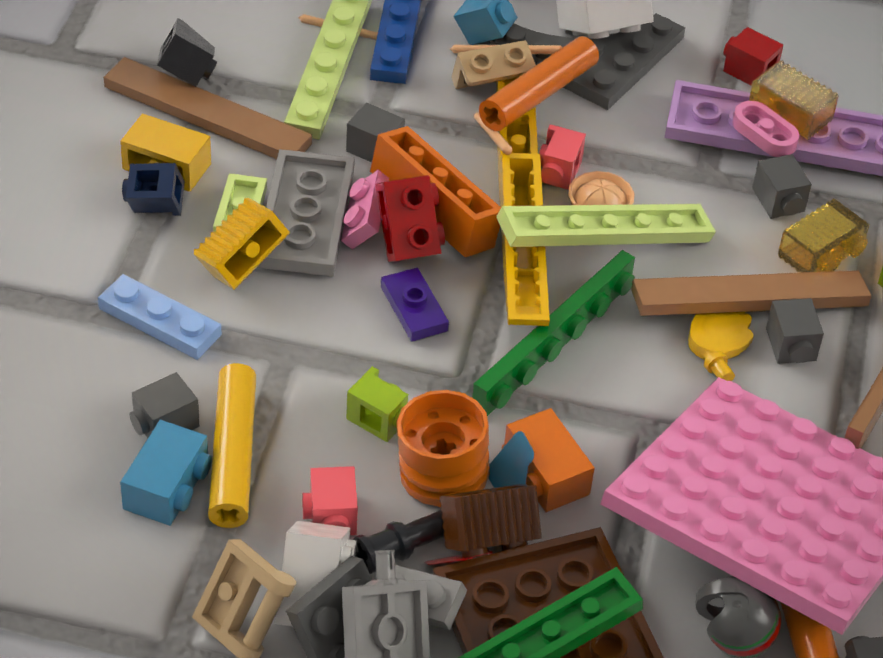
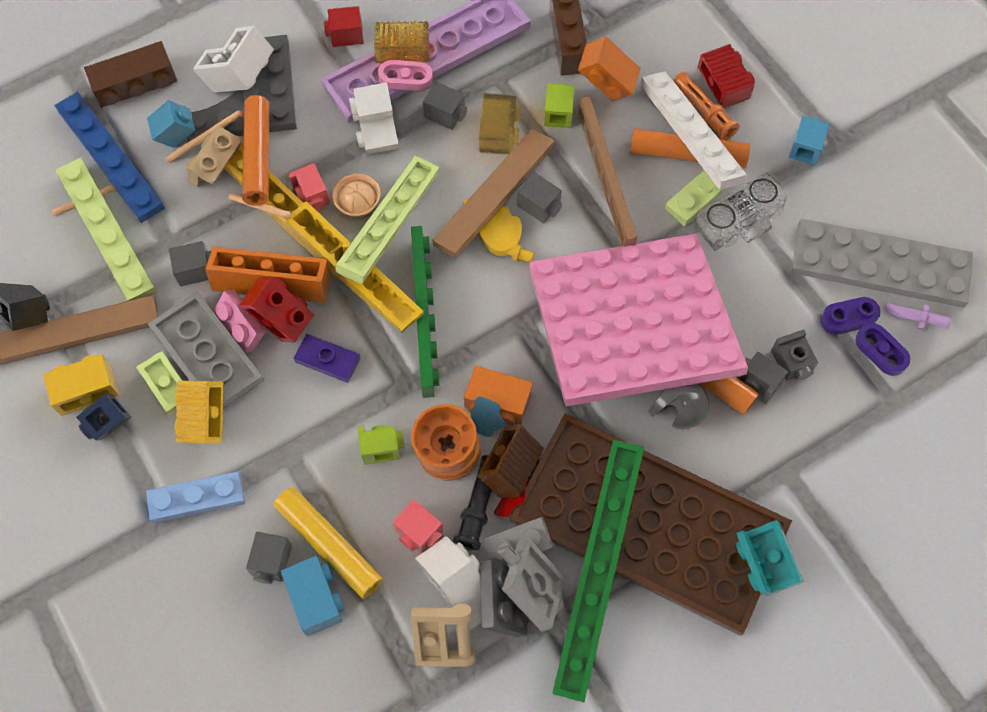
camera: 40 degrees left, 20 degrees up
none -> white brick [349,82,398,155]

